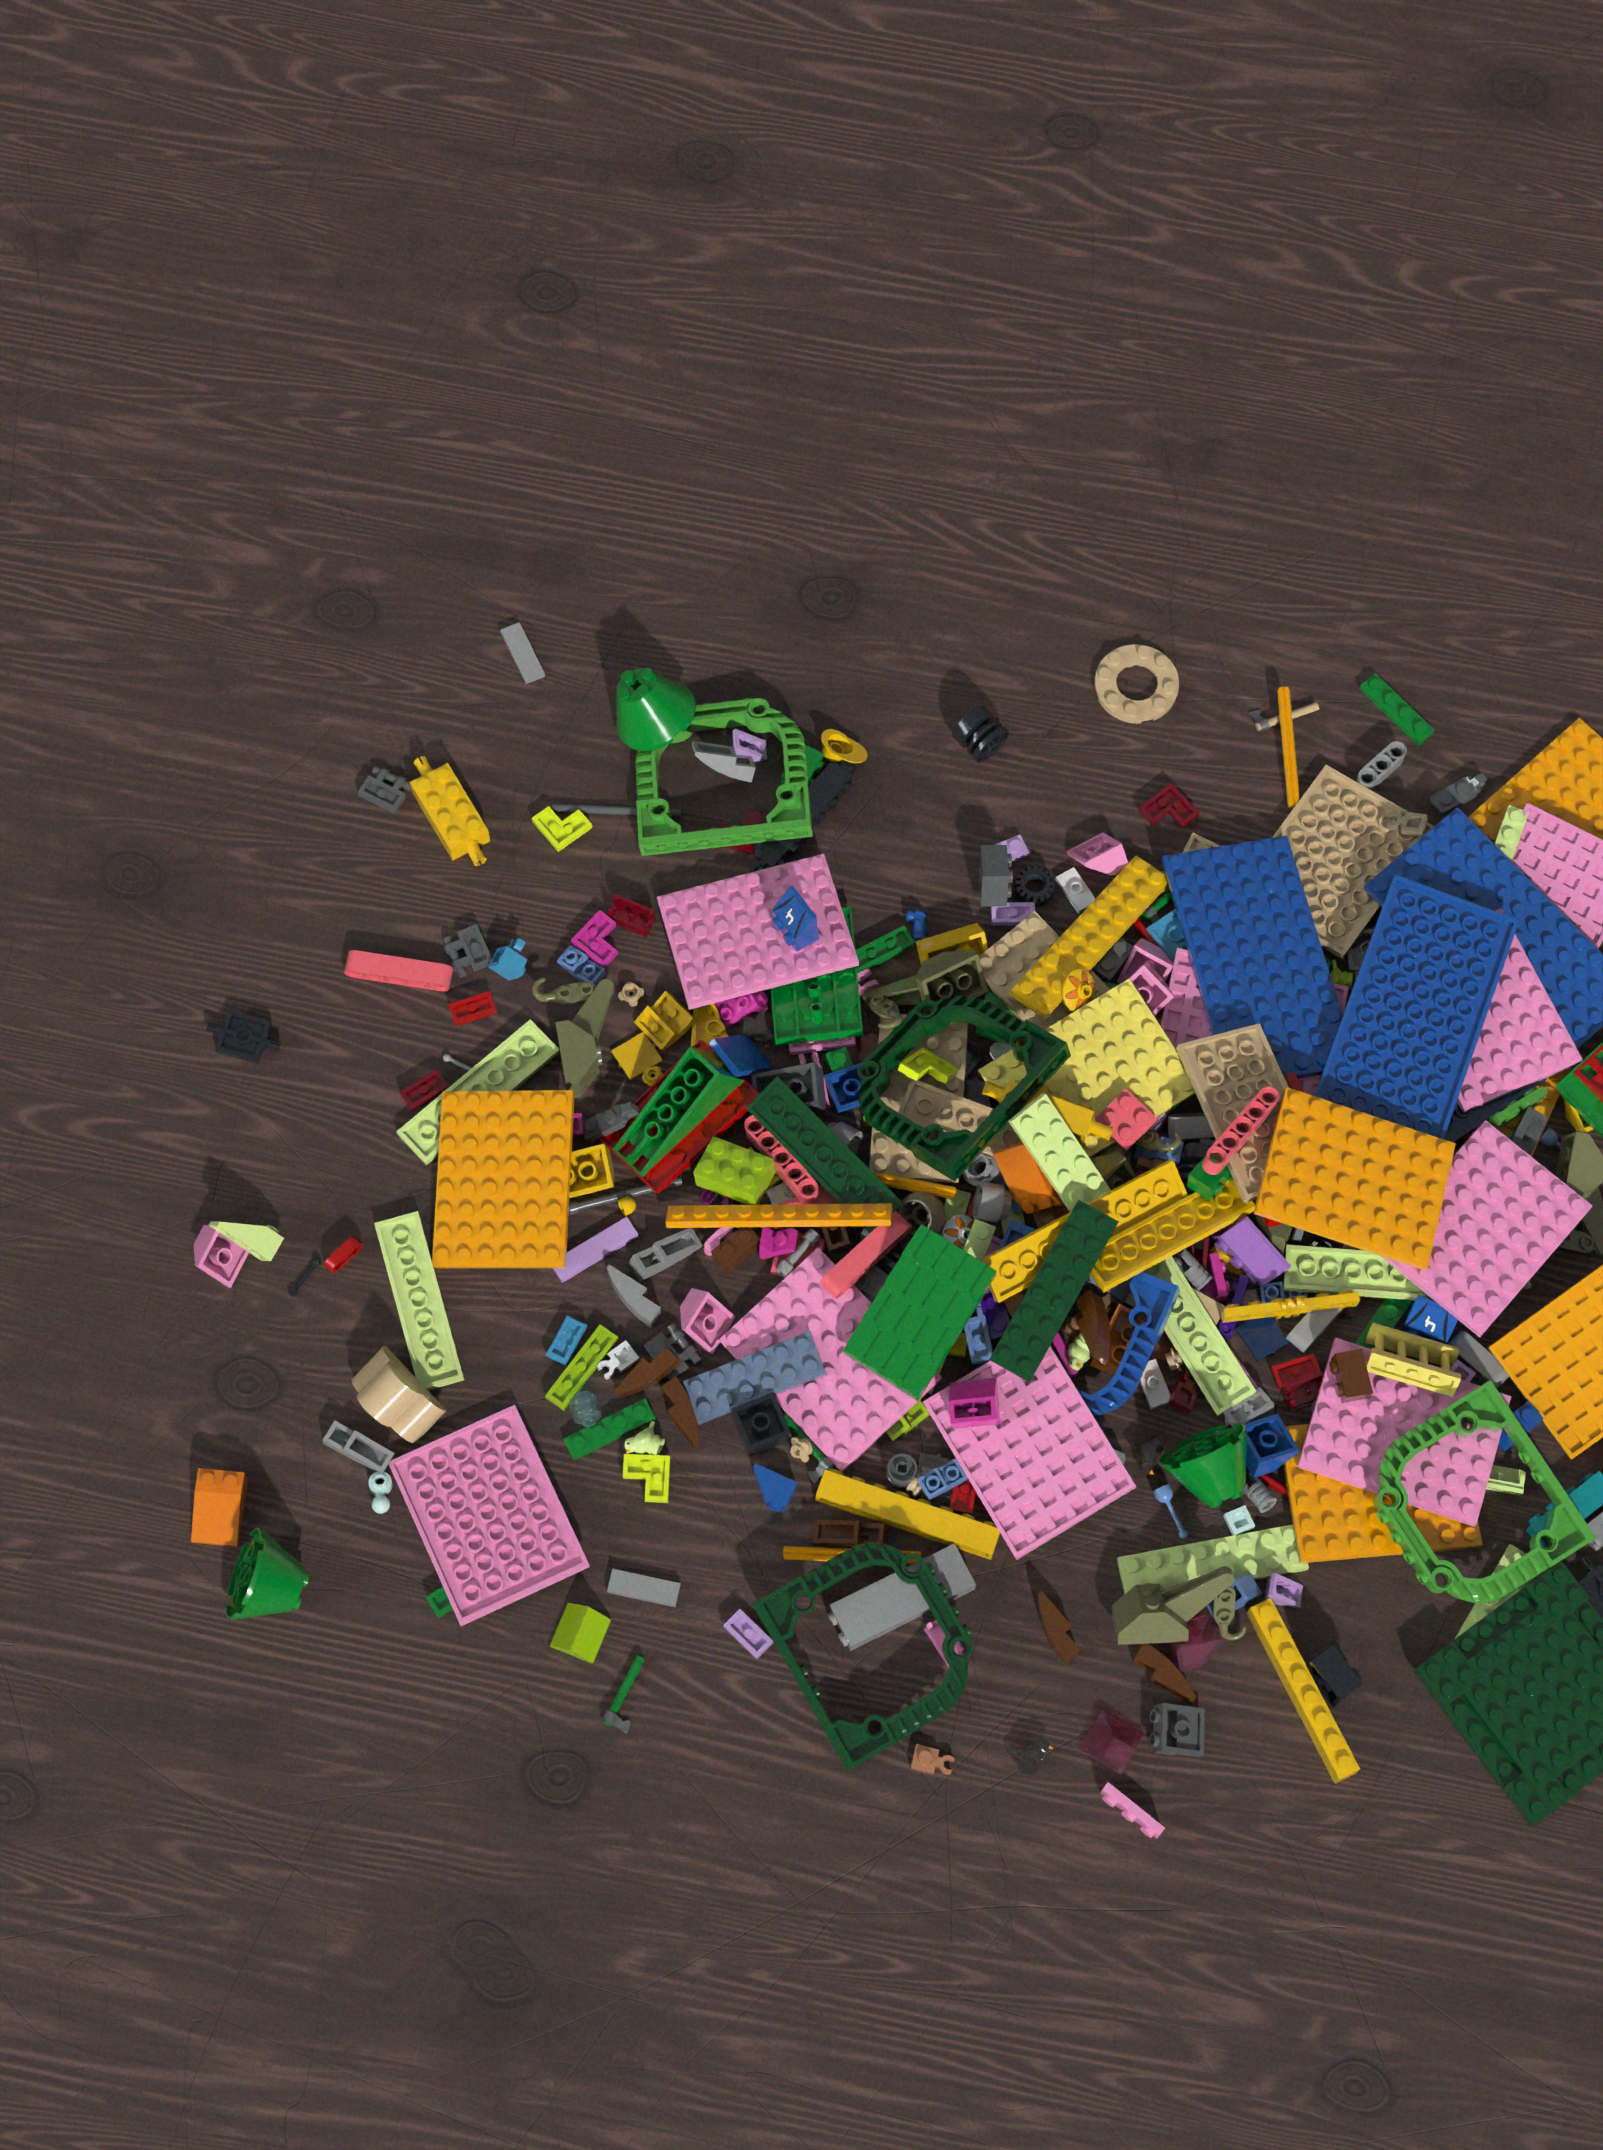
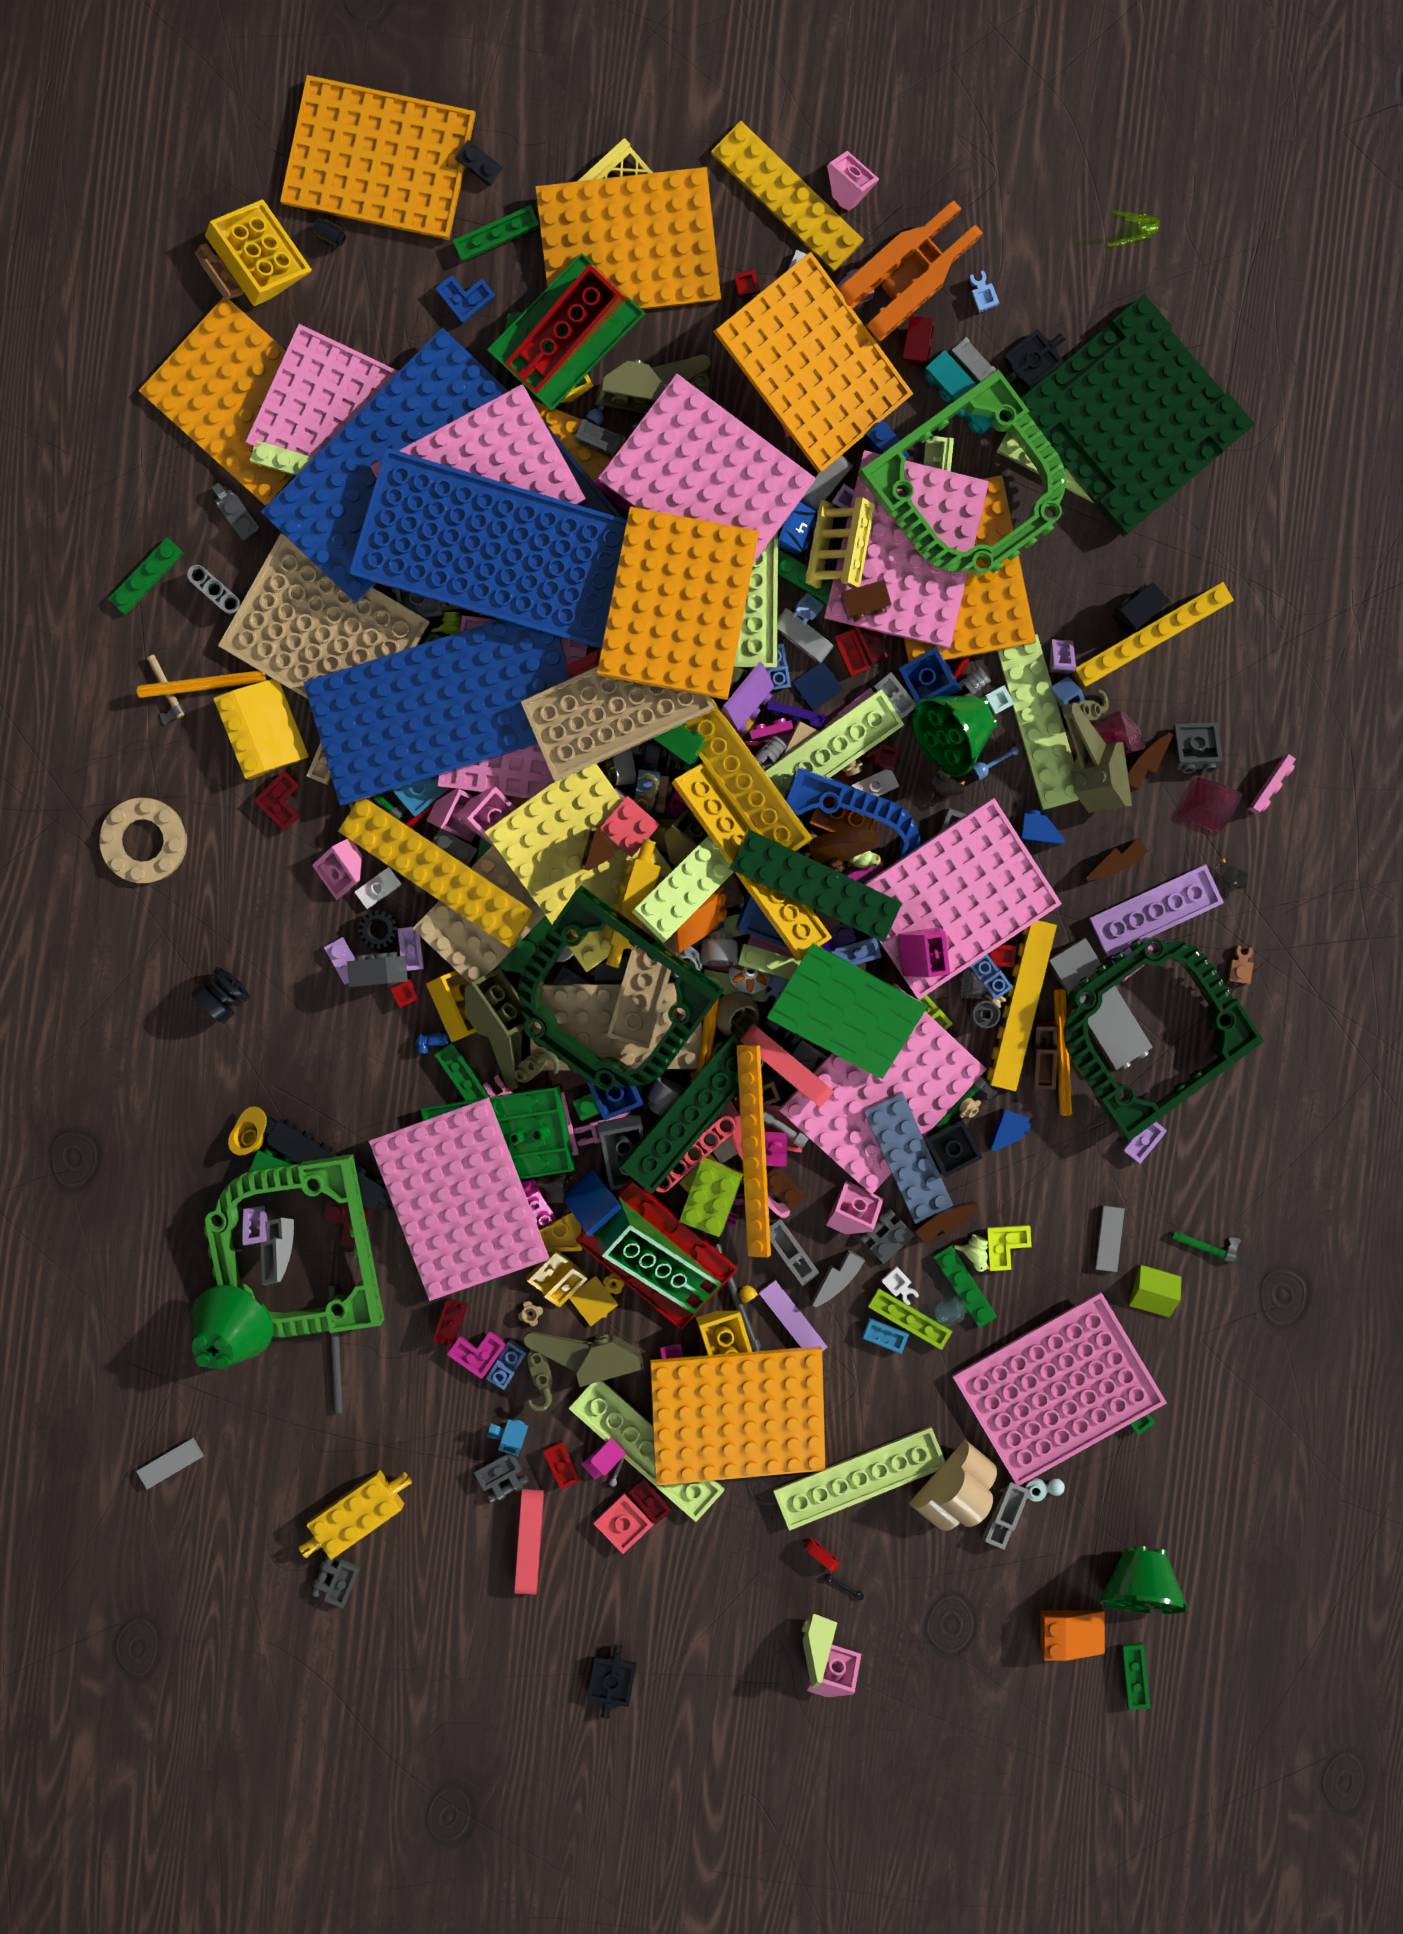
camera: 90 degrees left, 20 degrees up
neon yellow plate [532,806,592,852] -> none
dark grey hinge [582,1102,639,1143] -> none
reddish brown slope [613,1347,683,1398] -> none
blue slope [771,885,819,952] -> none
neon yellow plate [898,1047,959,1084] -> none
yellow dish [1062,969,1096,1012] -> none
coral beam [1202,1086,1279,1175] -> none
yellow hinge [1221,1290,1360,1323] -> none
dark tan plate [1387,812,1428,837] -> none
bright green wing [1489,1086,1548,1130] -> none
none -> yellow slope [213,679,309,781]
none -> red plate [391,979,420,1008]
none -> reddish brown slope [580,826,616,871]
none -> dark pink slope [581,1437,626,1480]
none -> coral plate [593,1492,654,1554]
none -> light blue plate [793,592,824,625]
none -> blue slope [1019,810,1065,845]
none -> lavender plate [1089,864,1224,957]
none -> green plate [1121,1642,1150,1710]

